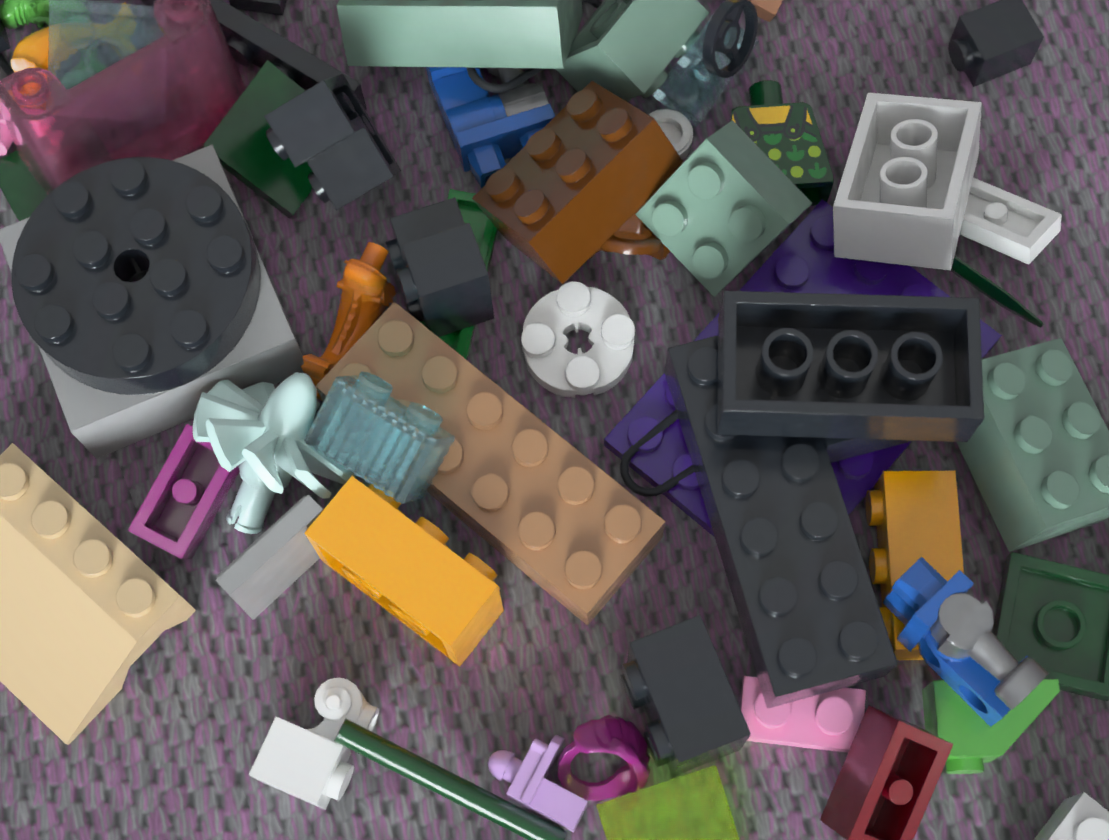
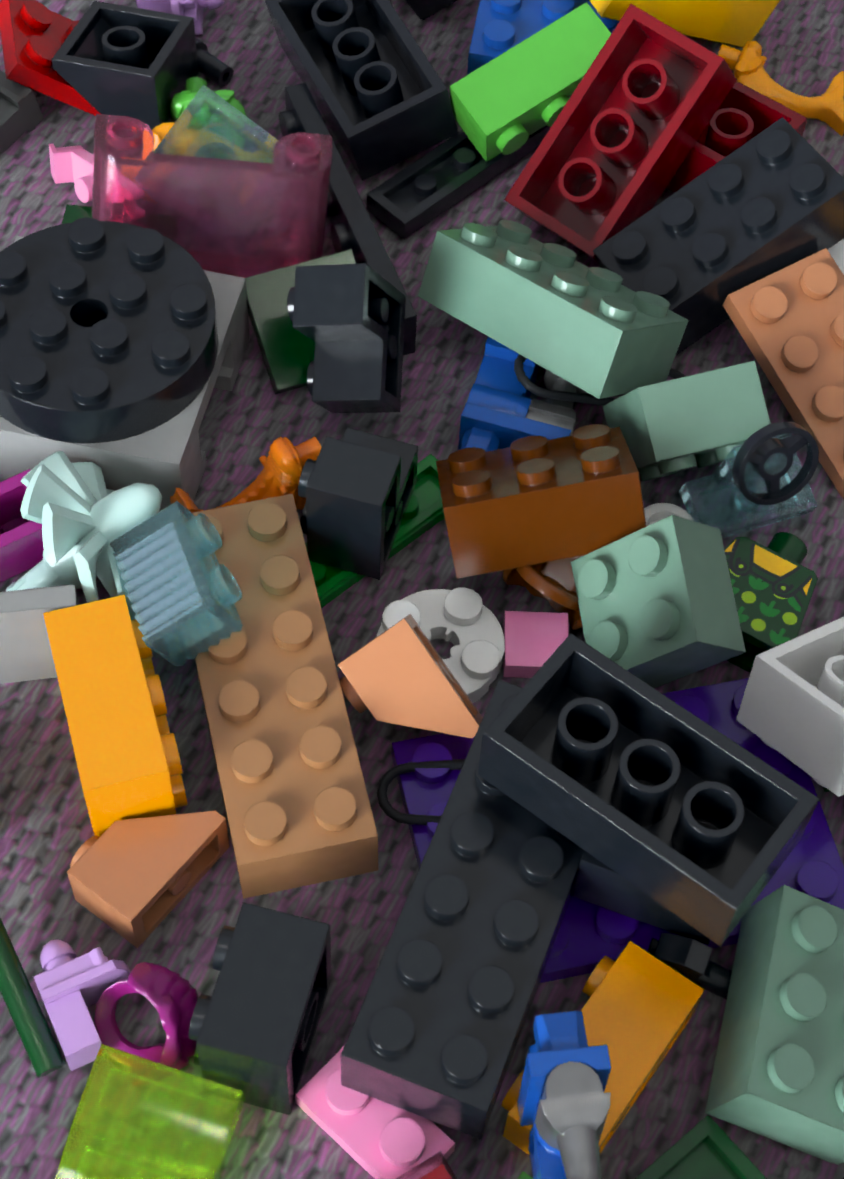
camera: 30 degrees right, 15 degrees down
none -> nougat slope [67,810,230,948]
none -> slope [338,614,483,739]
none -> bright pink tile [503,611,569,678]
none -> black bar [647,932,732,1000]

